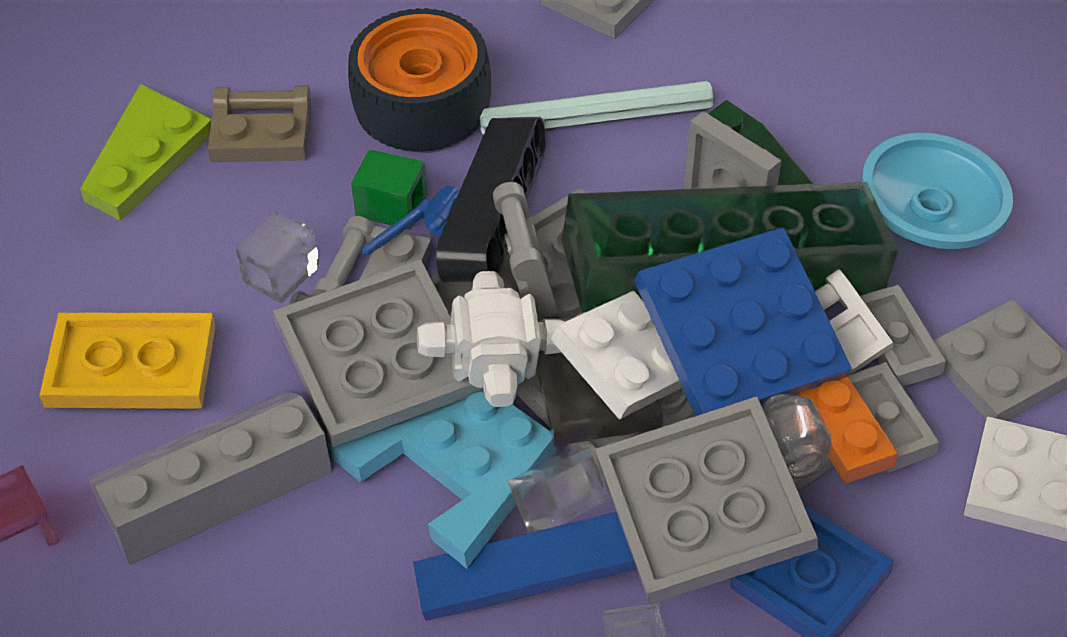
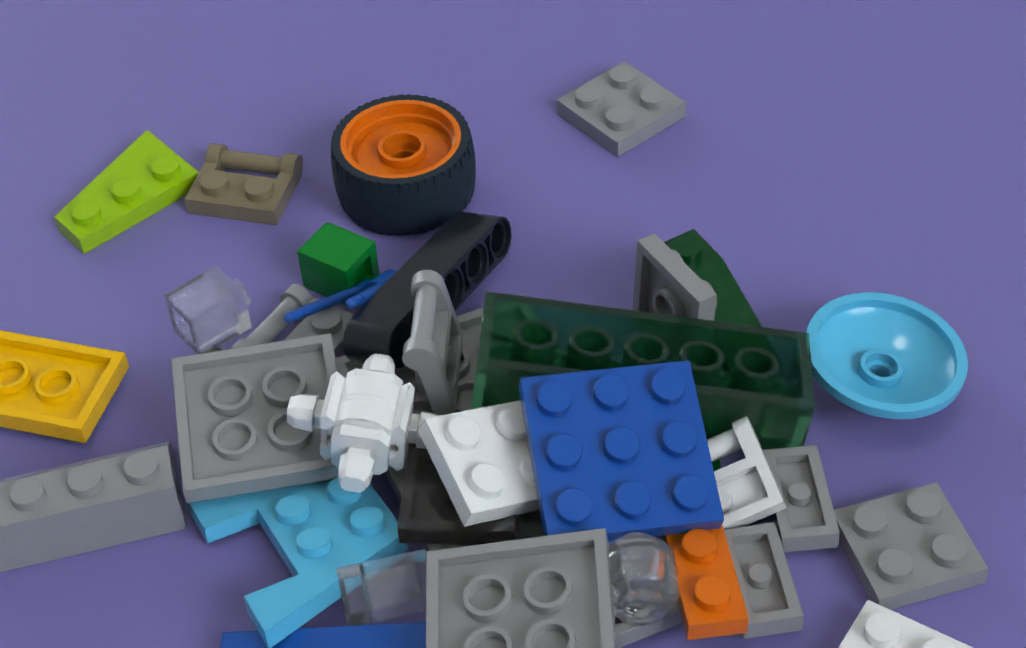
camera: 15 degrees right, 5 degrees down
light aqua axle [480,81,714,135] -> none

